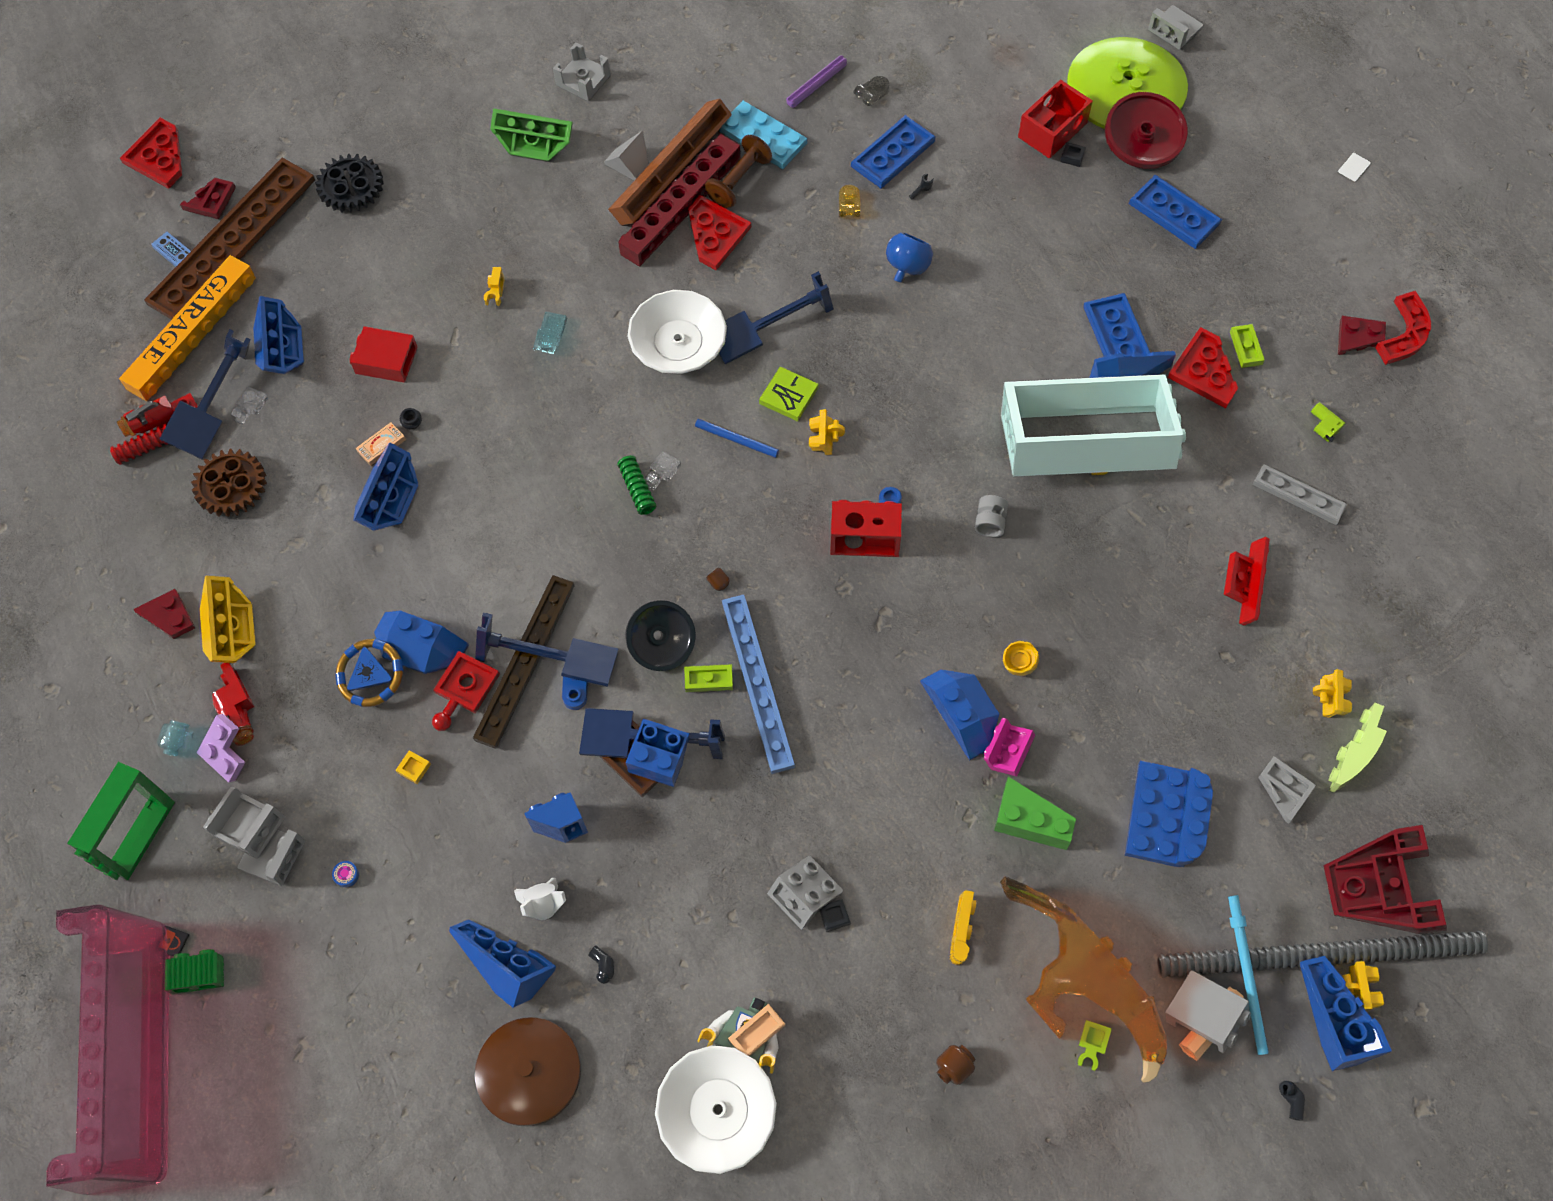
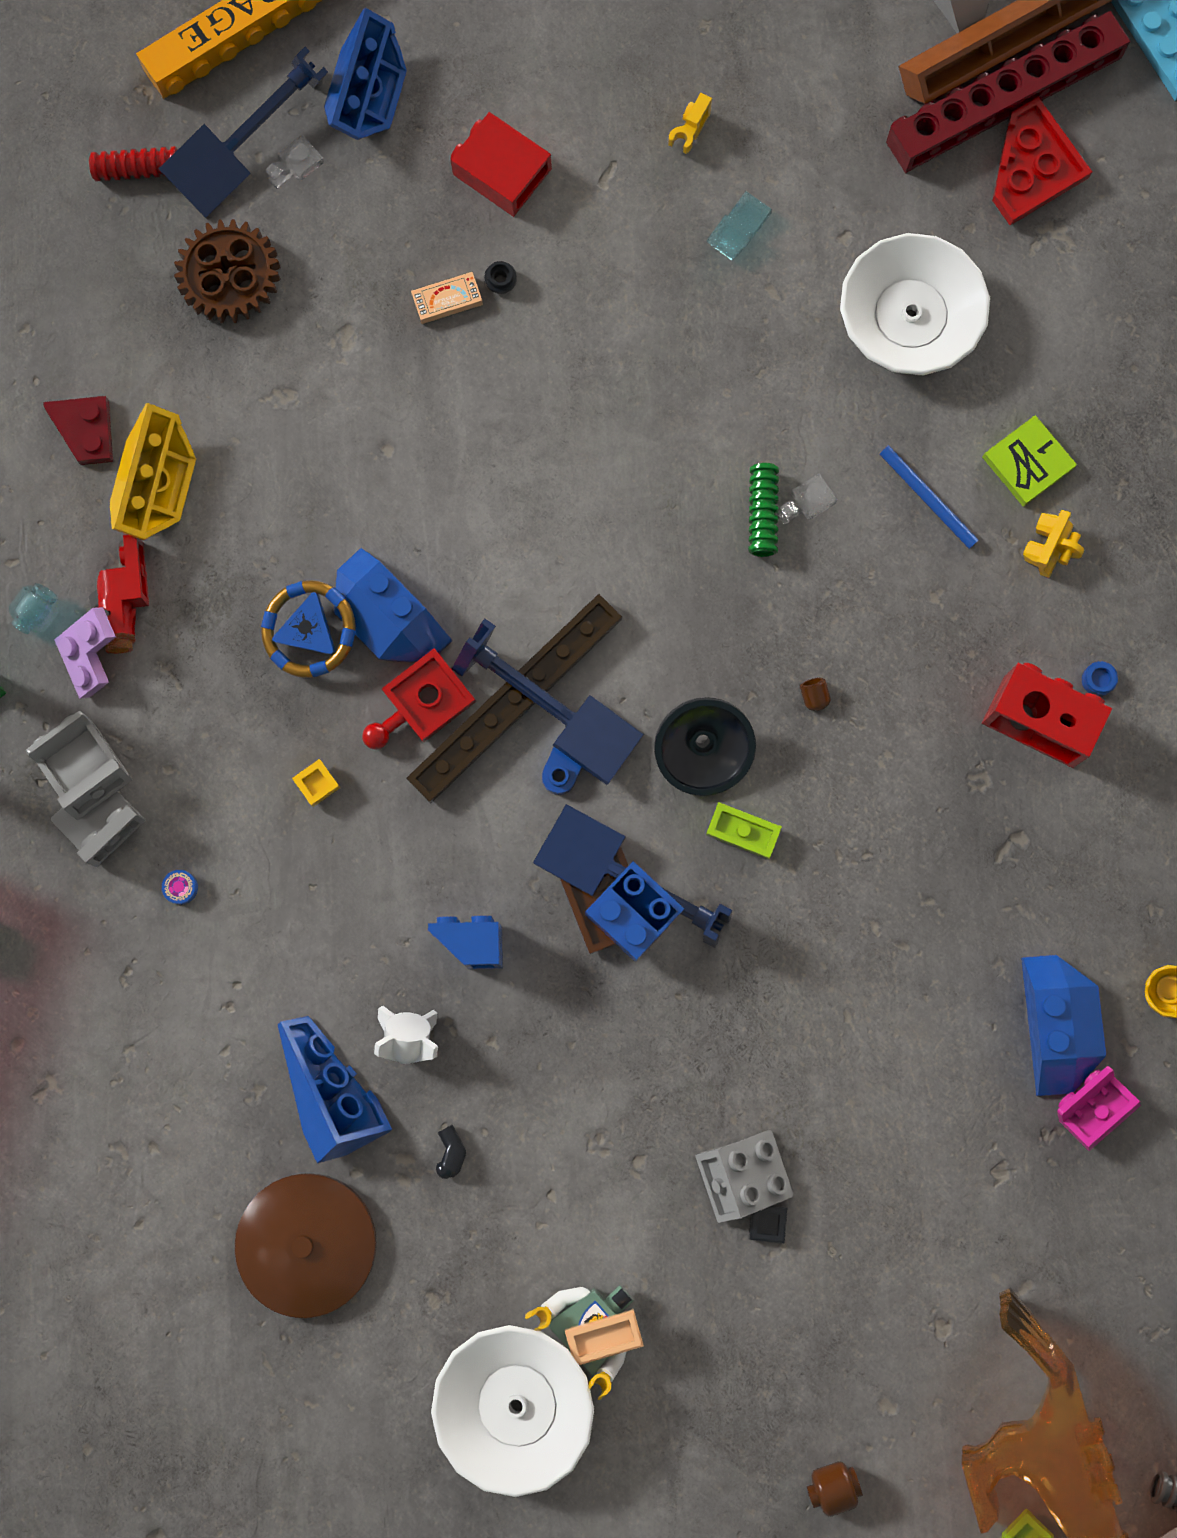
camera: 25 degrees right, 15 degrees up
red plate [117,393,198,437] -> none
blue wedge [353,443,418,531] -> none
reddish brown hose [705,135,772,208] -> none
dark blue piece [719,271,834,364] -> none
medium blue plate [722,595,795,774] -> none
yellow hinge [949,890,976,965] -> none
bright green wedge [994,776,1076,850] -> none

